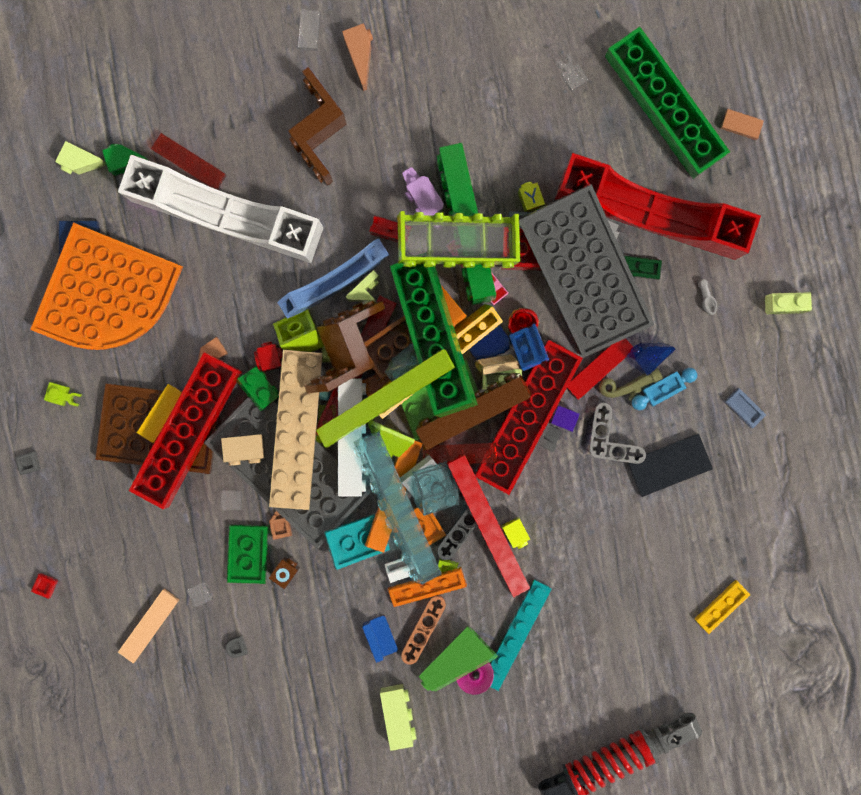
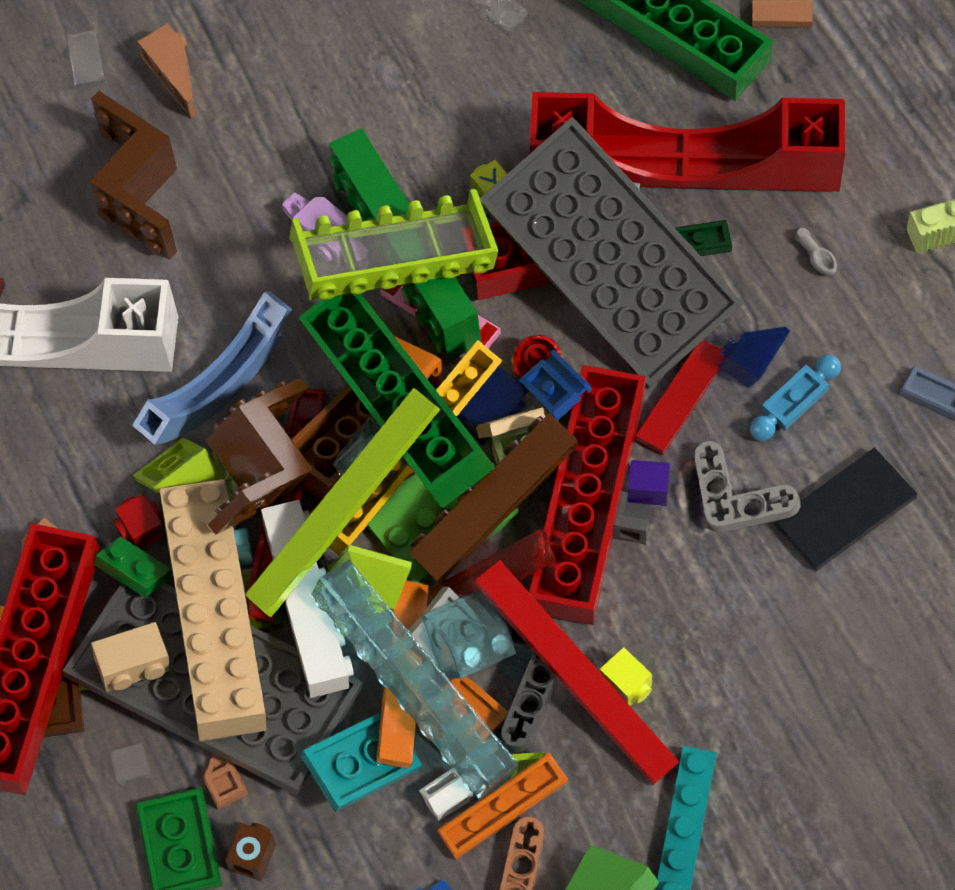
camera: 15 degrees left, 25 degrees down
yellowish green slope [346,270,379,302] -> none
red hinge [369,216,412,245] -> none
olive plant [599,366,663,401] -> none

